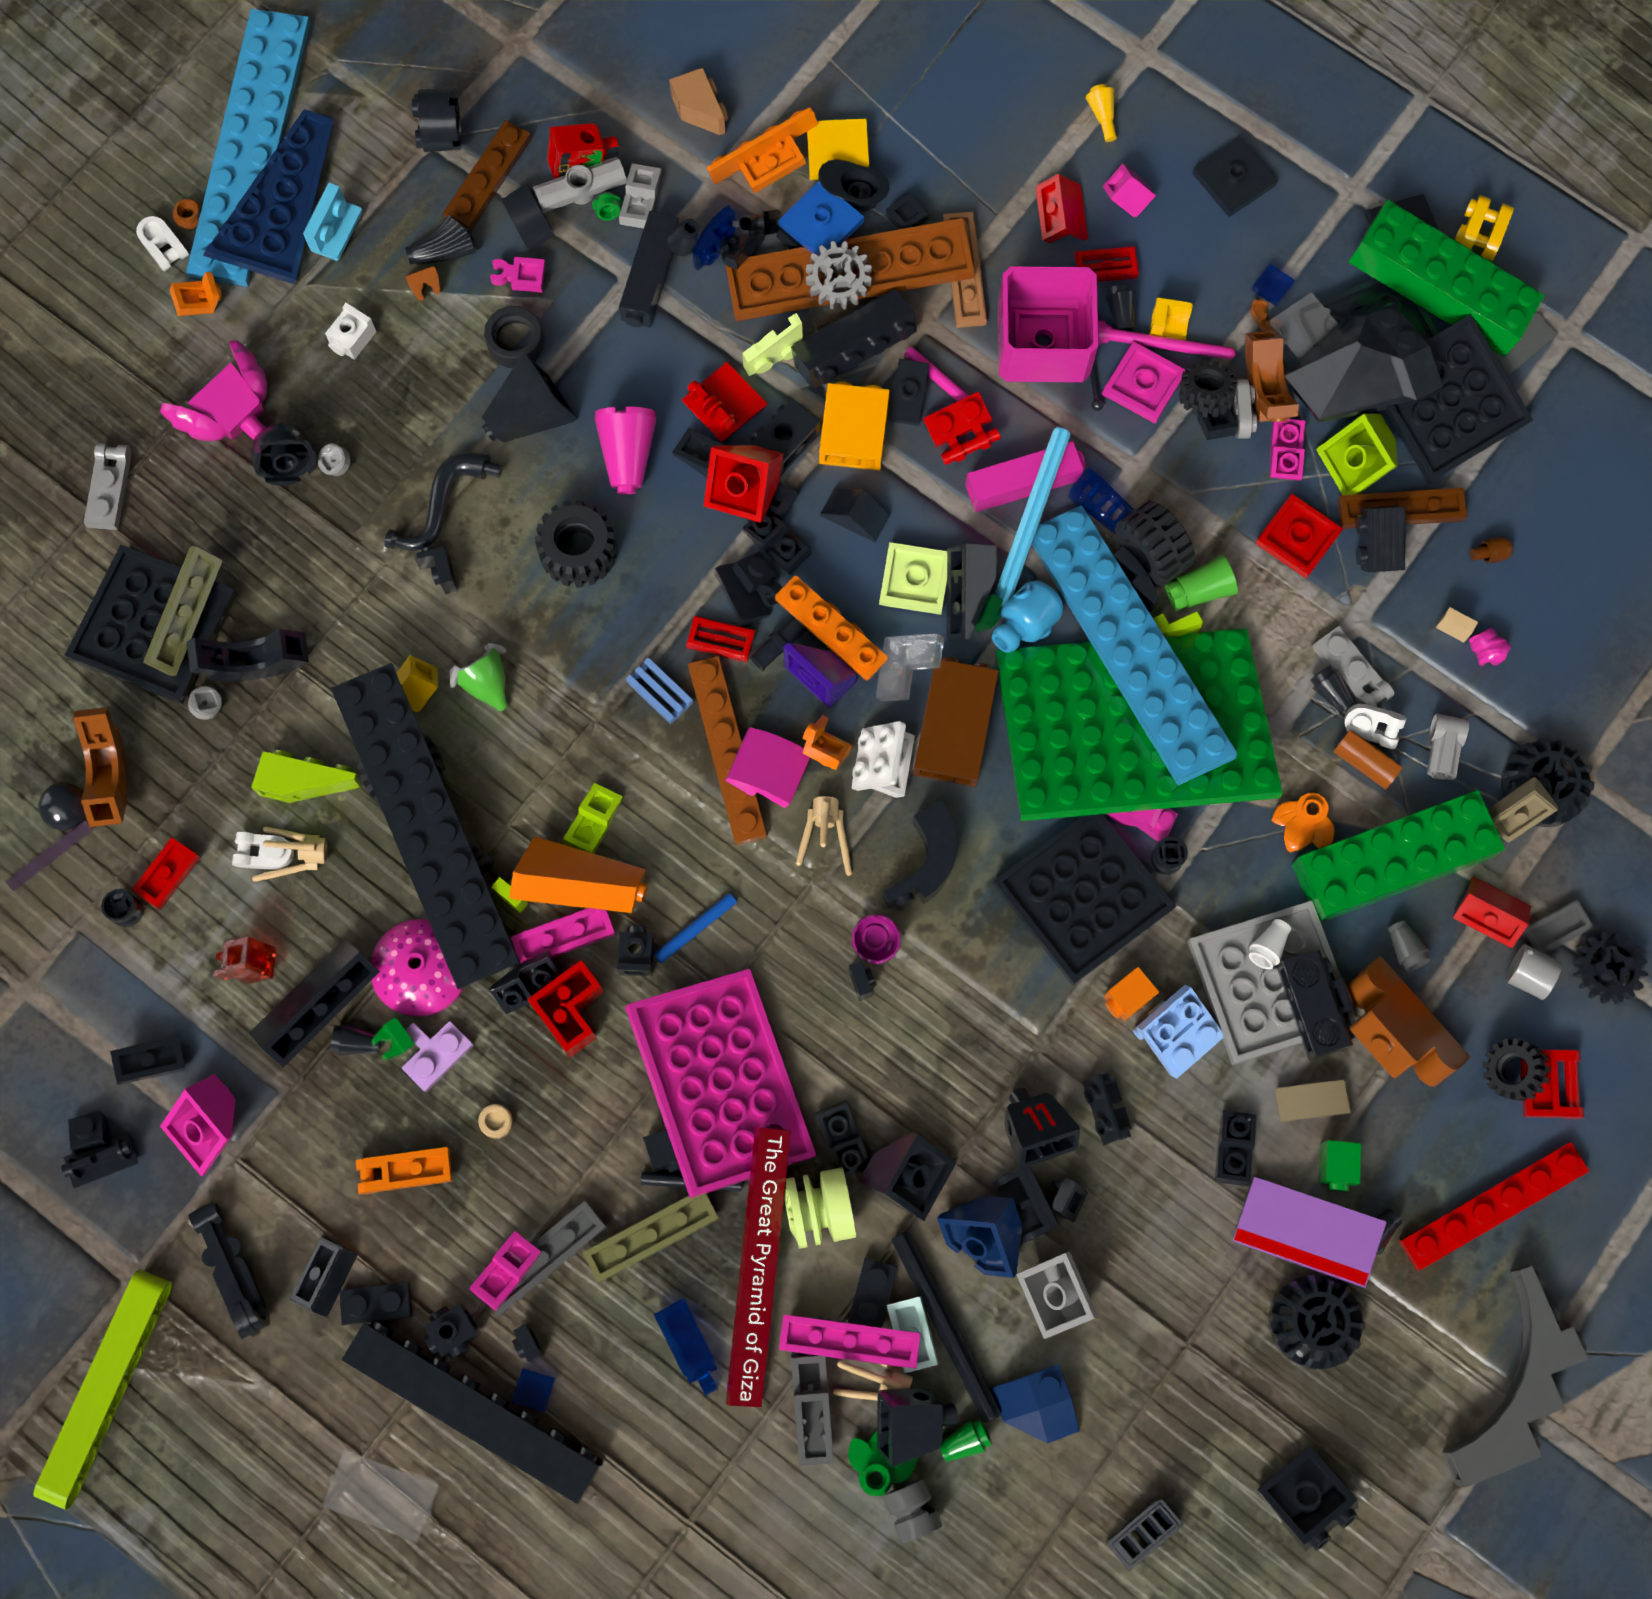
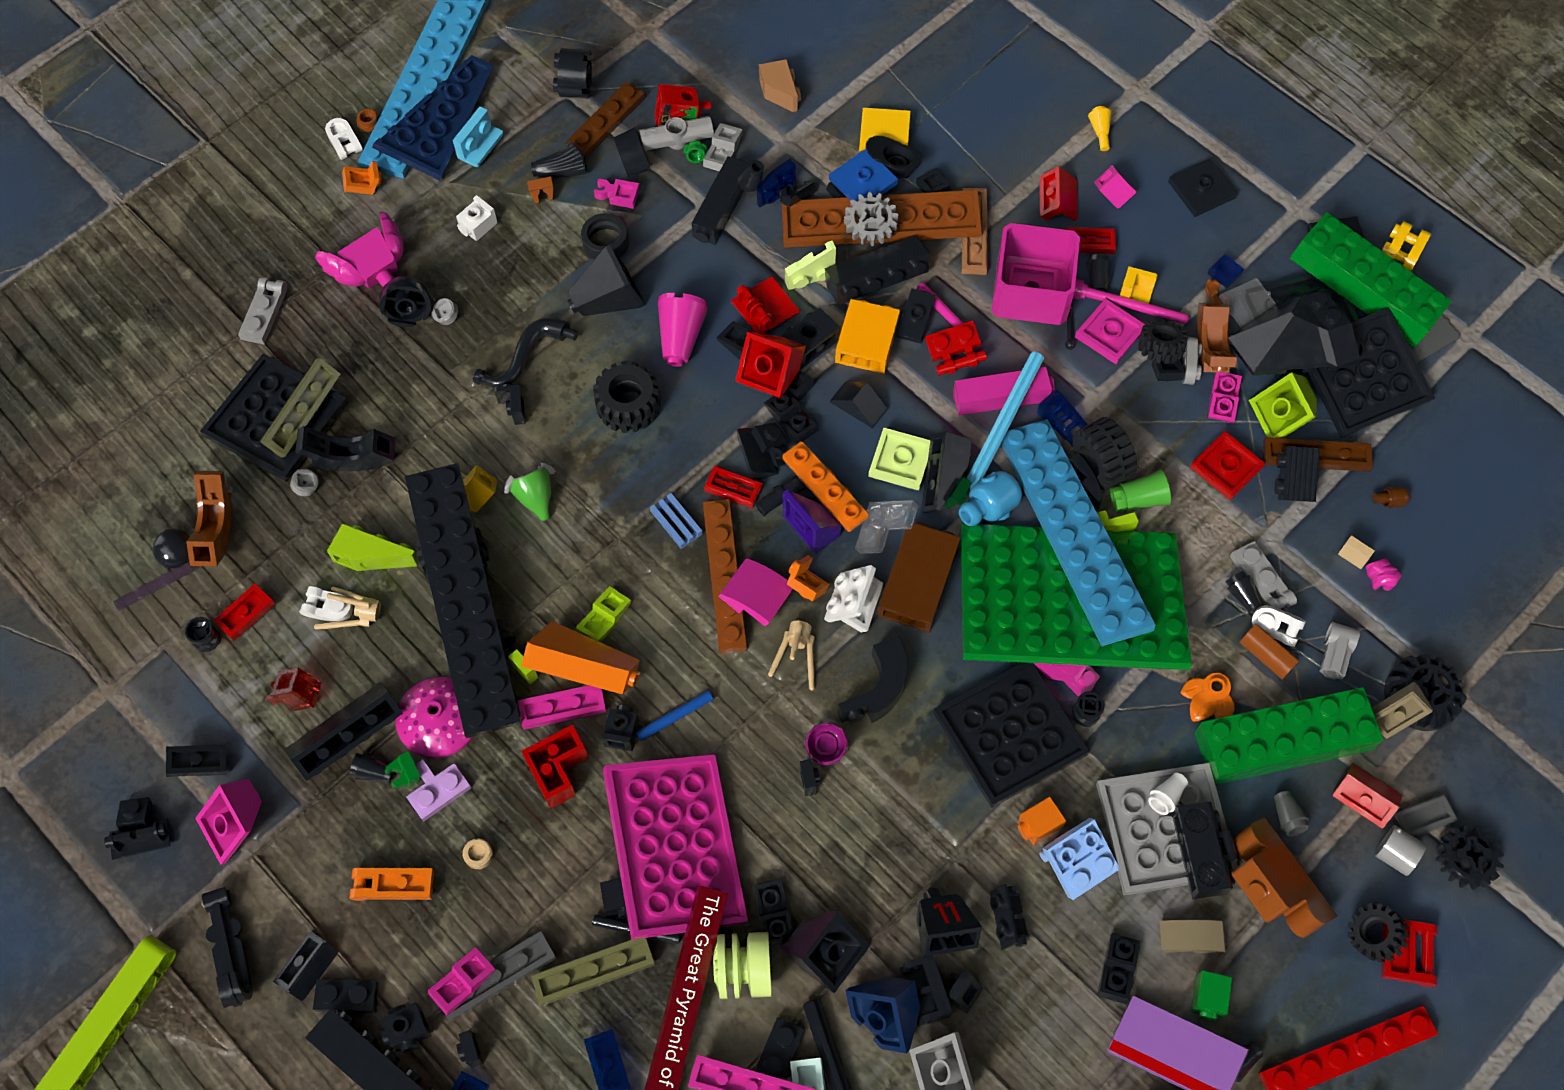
camera: 10 degrees right, 10 degrees down
black slope [490,950,564,1014] -> none
orange bracket [706,107,818,194] -> none
black piece [732,209,782,235] -> none

